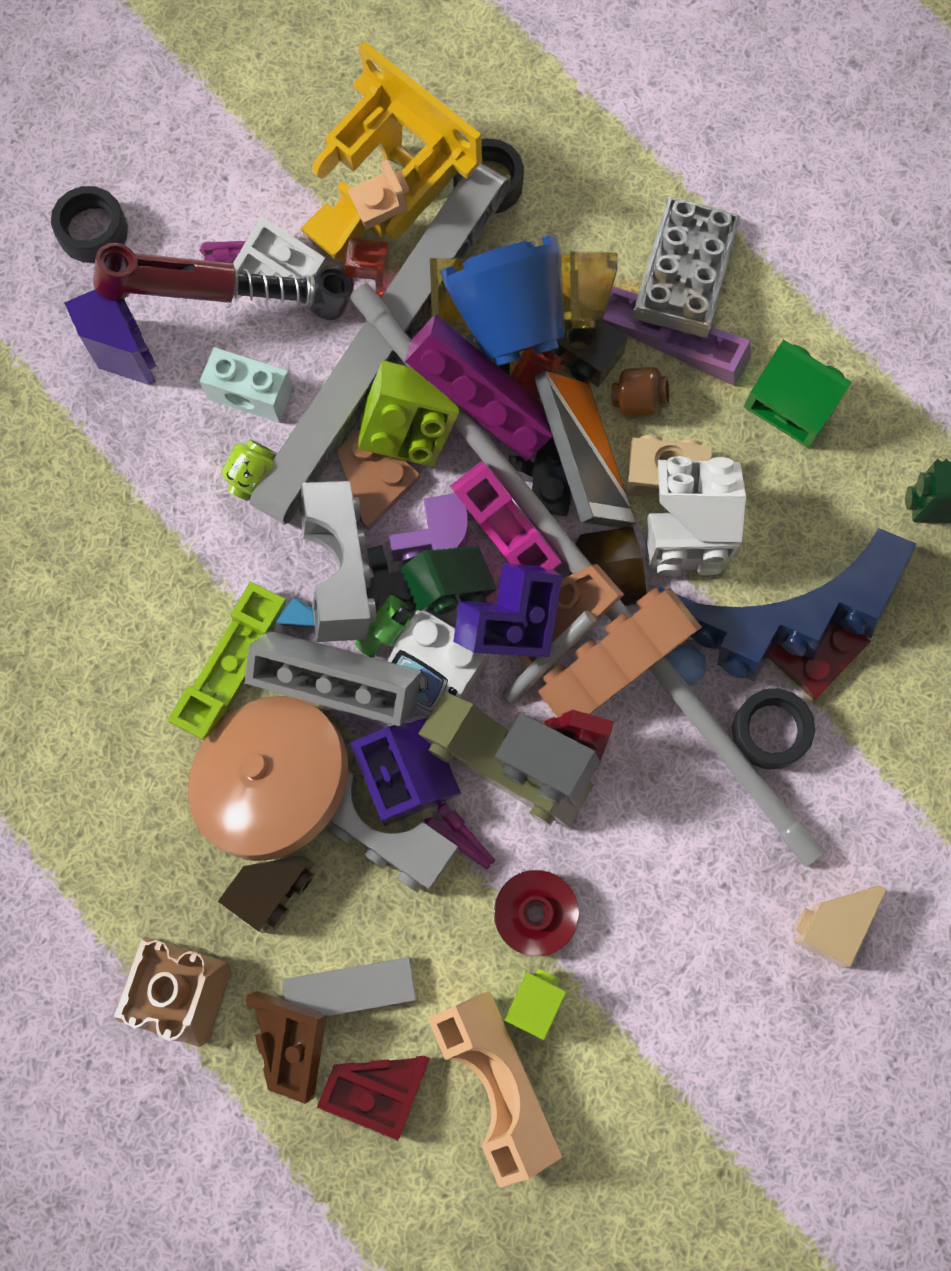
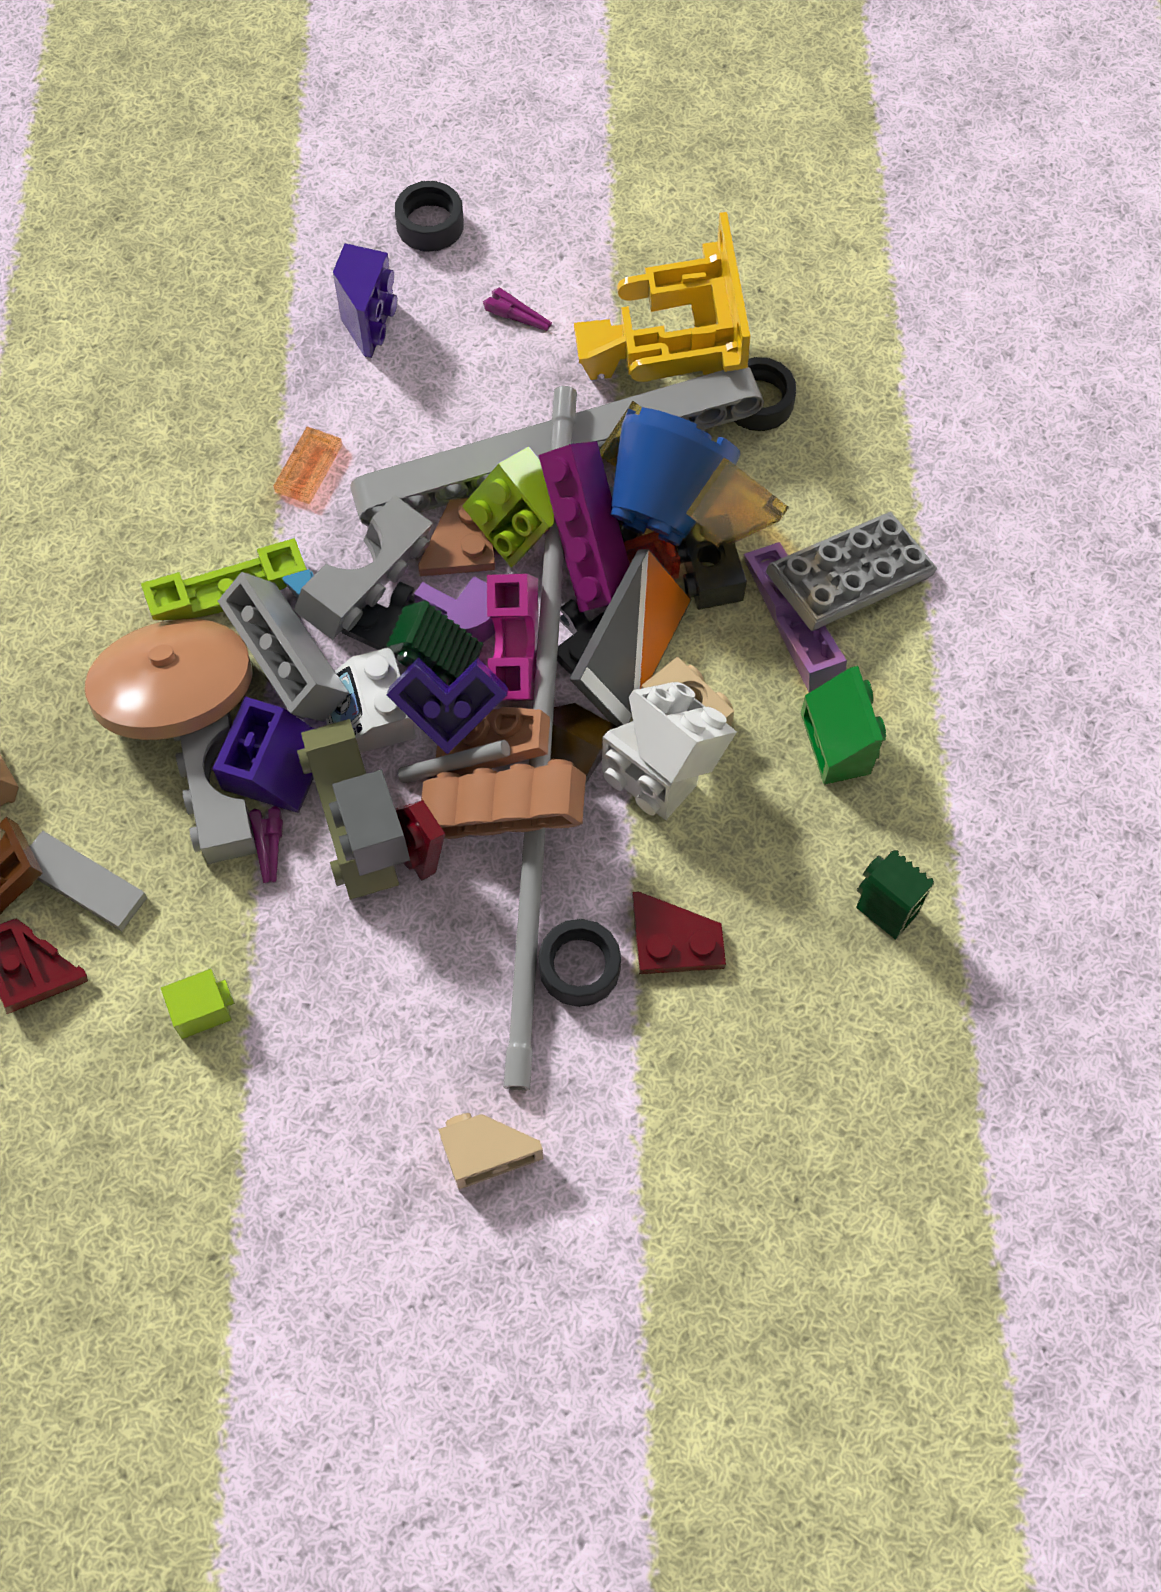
camera: 40 degrees right, 10 degrees down
dark red piece [93,243,354,320] -> none
light aqua brick [199,347,293,423] -> none
dark brown slope [217,856,315,933] -> none
lime head [221,439,277,501] -> none
white wing [233,216,328,279] -> none
clear red panel [344,238,389,299] -> none
light nougat bracket [348,160,410,230] -> none
bright green piece [355,595,412,658] -> none
light nougat arch [428,990,562,1188] -> none
dark red dish [494,870,579,957] -> none
reddish brown head [611,367,670,419] -> none
dark blue arch [658,528,917,682] -> none
medium blue tile [667,646,706,686] -> none
none -> clear orange tile [273,426,343,504]

